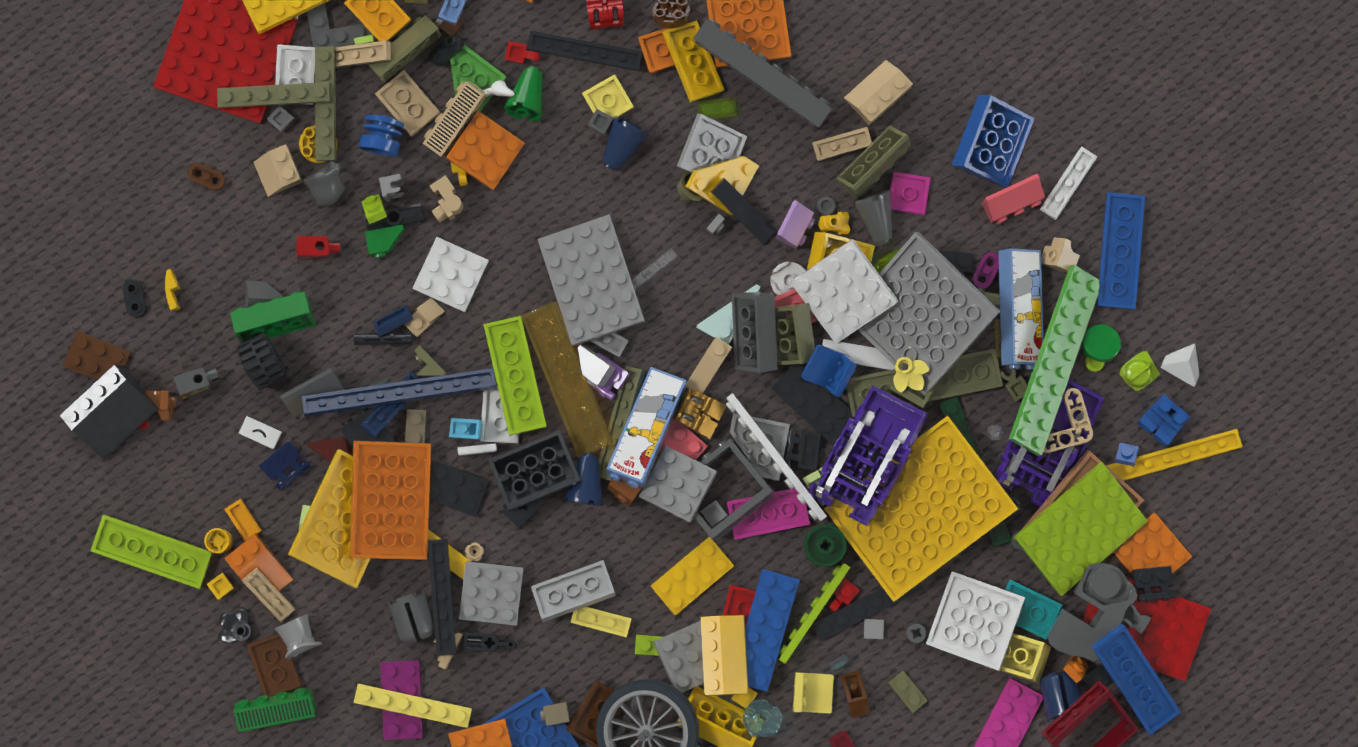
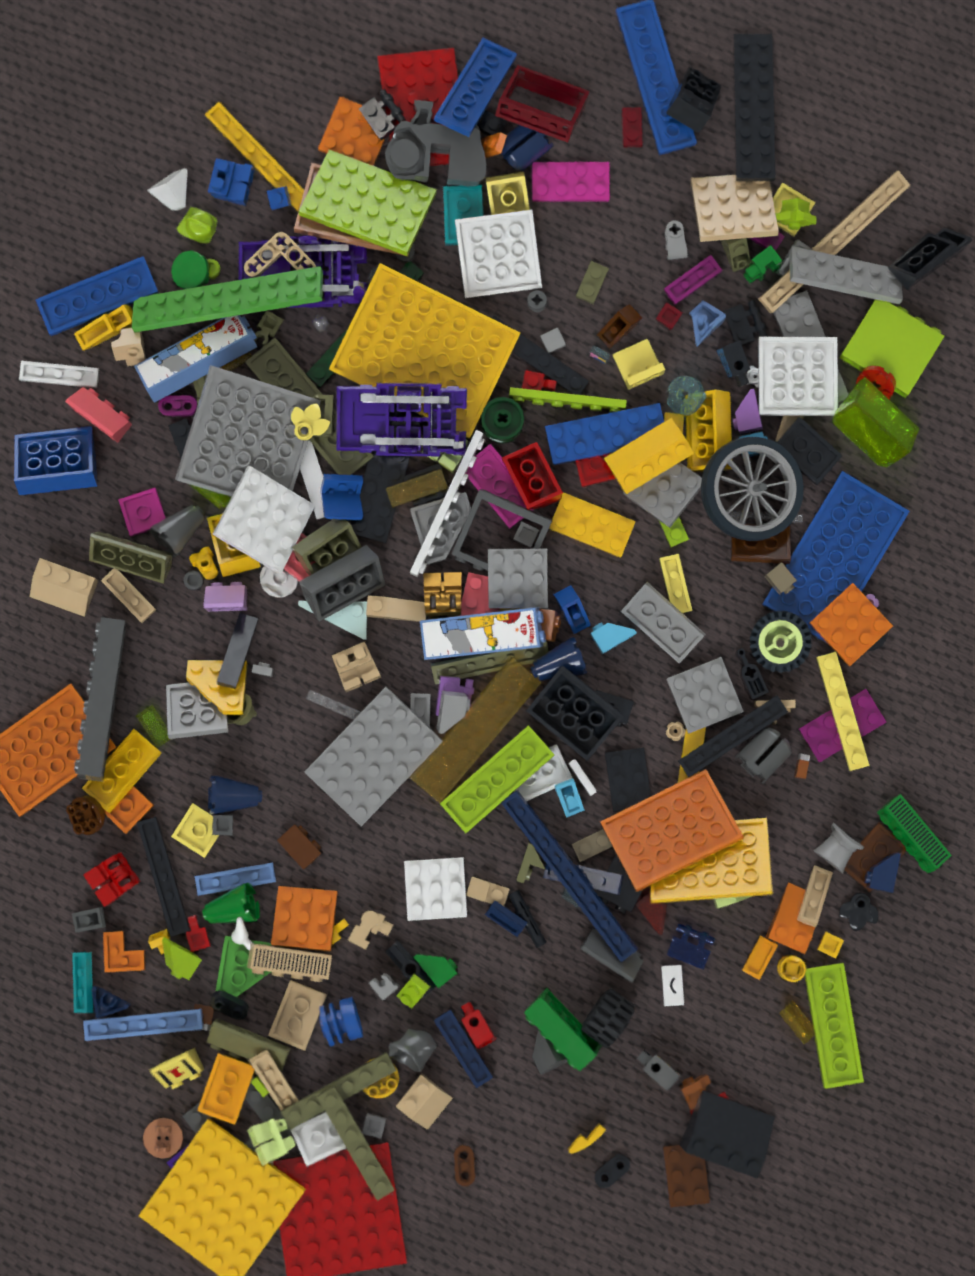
camera: 120 degrees left, 0 degrees up
none -> yellow slope [74,305,133,351]
none -> yellow tile [148,929,170,954]
none -> lime slope [162,937,202,980]
none -> medium blue tile [195,862,276,896]
none -> yellowish green hips [247,1119,295,1166]
none -> reddish brown brick [277,824,322,870]
none -> tan hips [332,642,382,693]
none -> clear yellow plate [386,469,448,508]
none -> dark blue plate [434,1009,493,1089]
none -> red slope [502,442,563,510]
none -> blue slope [554,585,591,634]
none -> medium azure slope [590,622,637,654]
none -> wheel [750,611,812,672]
none -> clear yellow plate [779,1000,815,1044]
none -> dark orange piece [794,754,810,779]
none -> dark blue slope [864,853,901,893]

